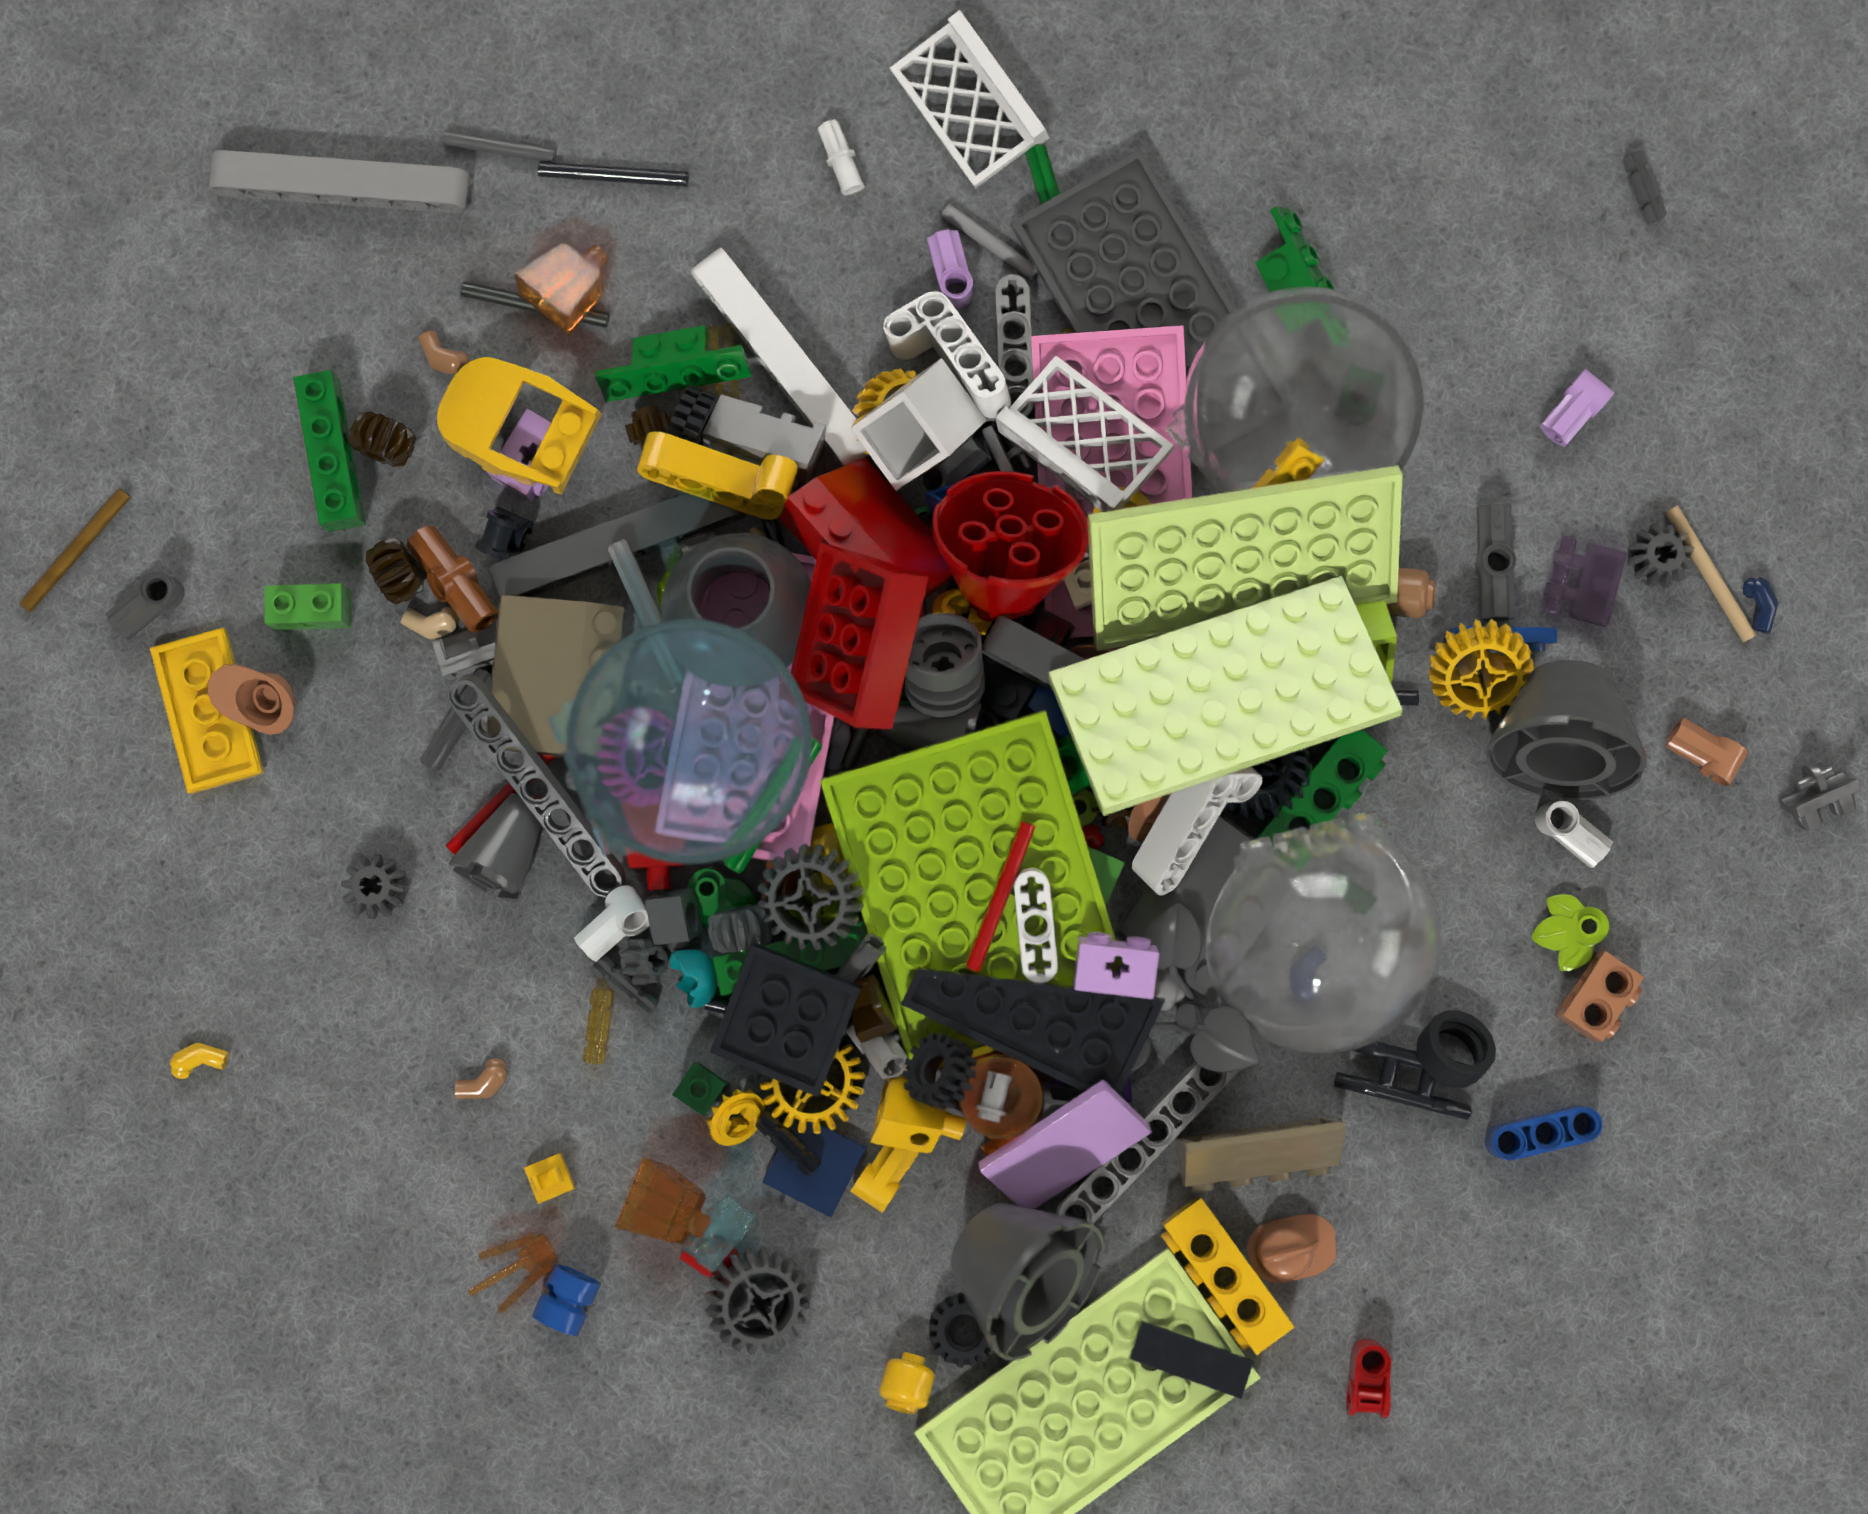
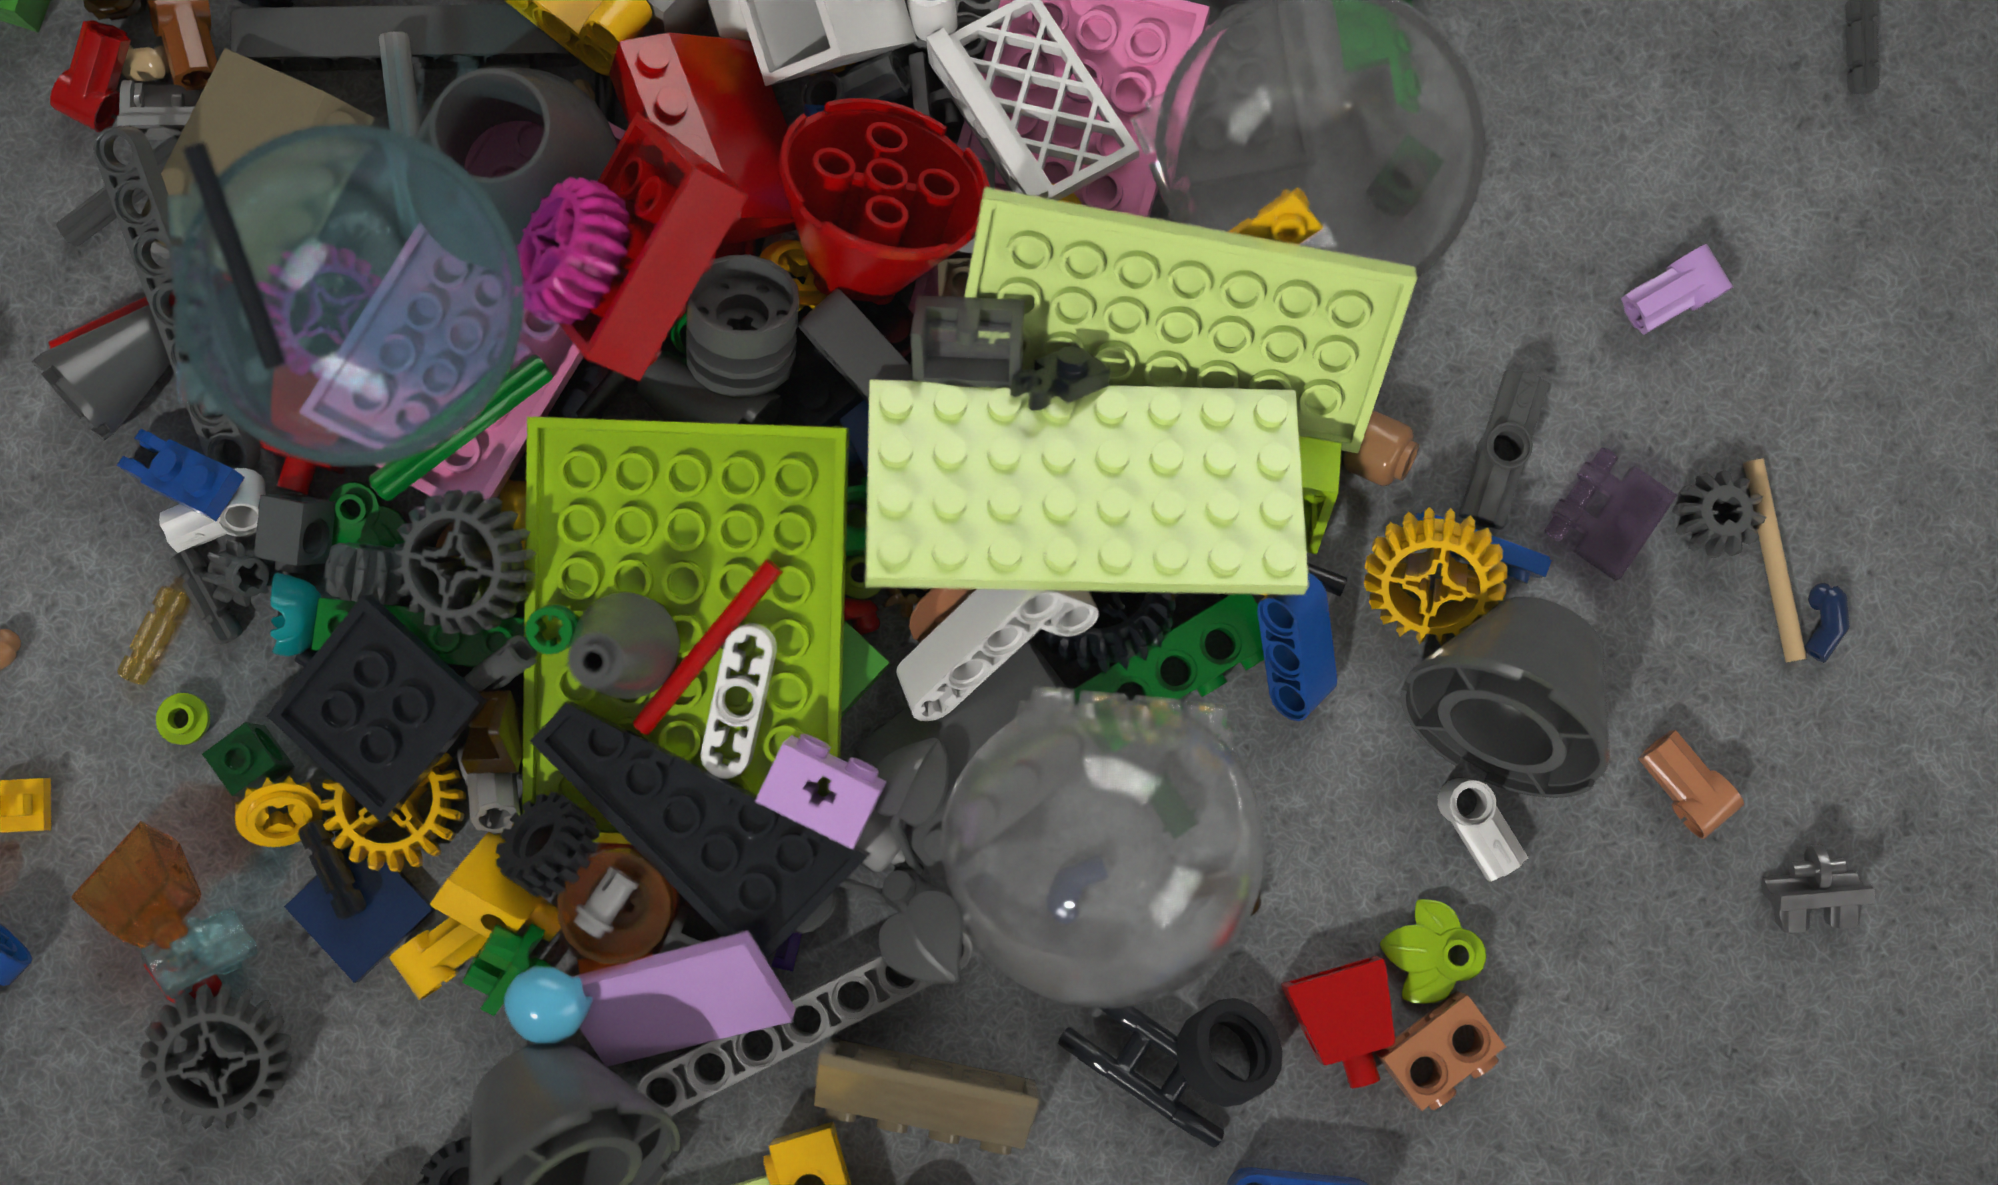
camera: 15 degrees right, 0 degrees up
none -> red piece [50,20,131,133]
none -> blue hinge [116,429,245,521]
none -> lime plate [156,693,210,745]
none -> black bar [182,142,287,370]
none -> green hips [462,924,553,1016]
none -> medium azure hair [504,967,592,1044]
none -> dark pink gear [512,177,630,325]
none -> green bush [525,604,578,655]
none -> dark grey cone [568,592,680,699]
none -> dark grey window [911,295,1025,388]
none -> black plate [1010,344,1110,411]
none -> blue beam [1257,572,1337,721]
none -> red torso [1281,956,1395,1088]

